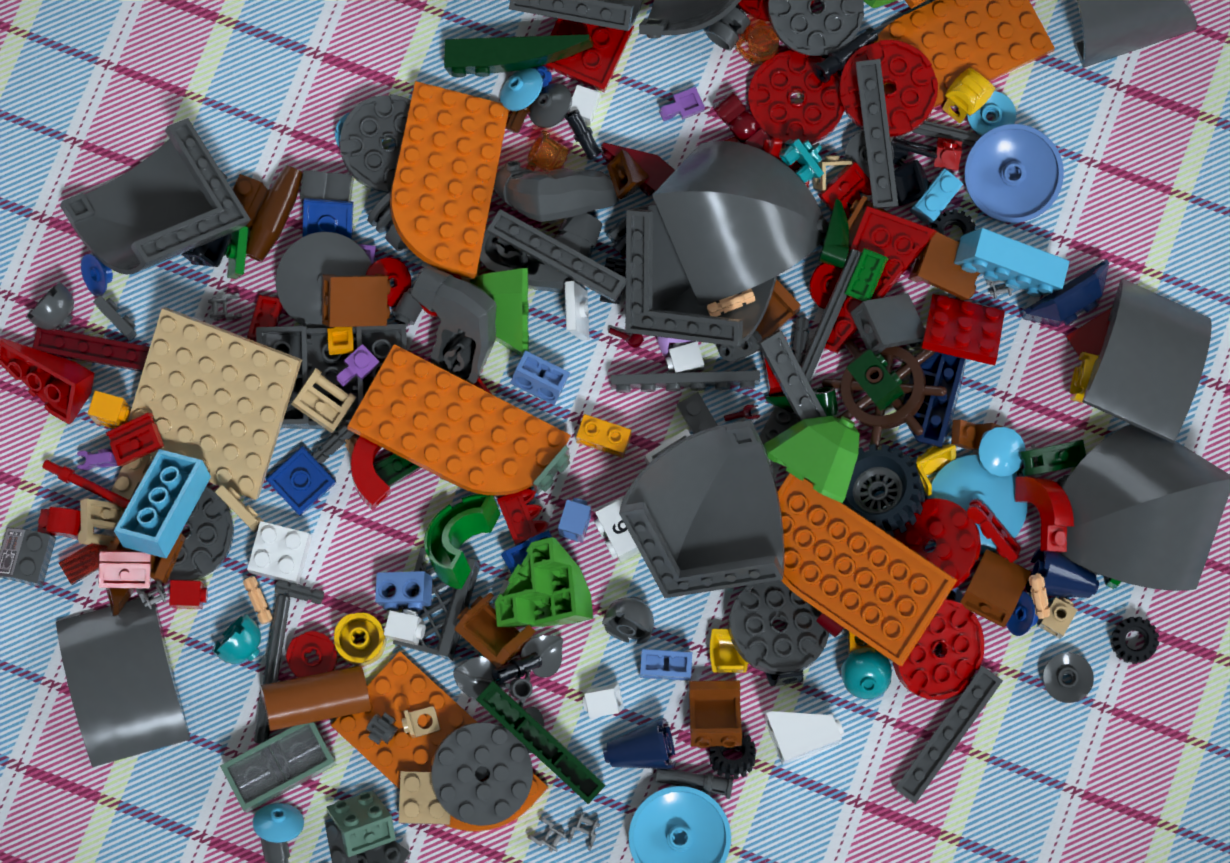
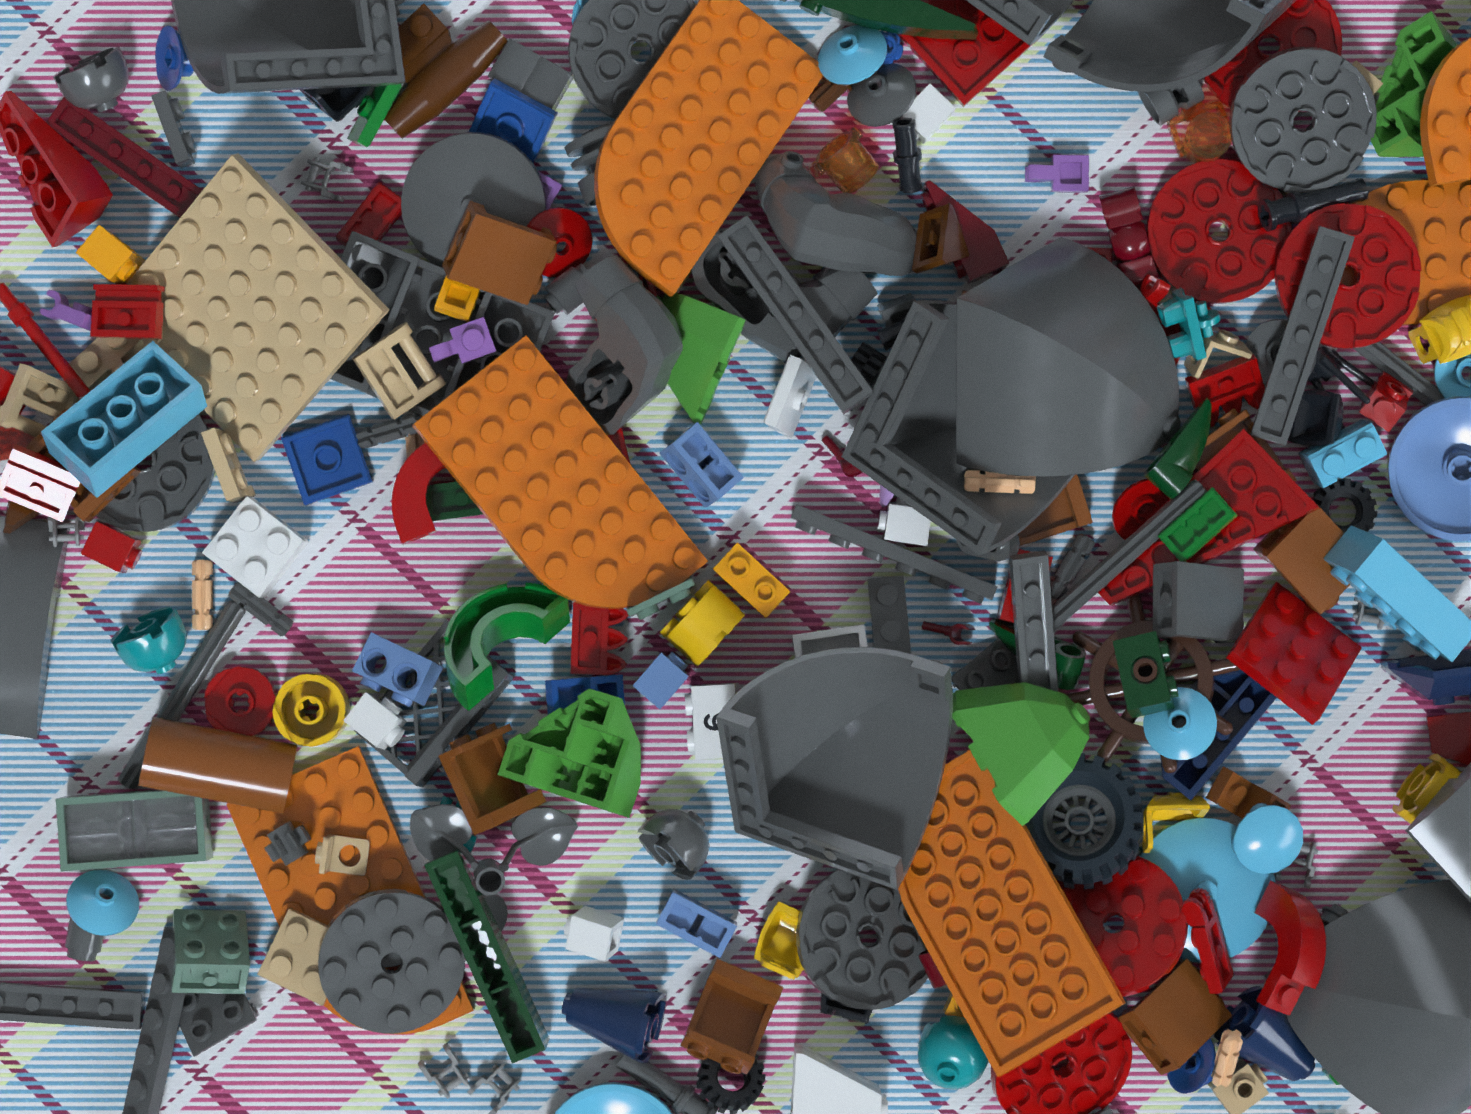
camera: 20 degrees right, 10 degrees up
black pin [491,652,542,685] -> none
dark green plate [1019,440,1086,477] -> none
none -> yellow brick [659,580,745,666]
none -> medium azure dish [1143,687,1217,760]

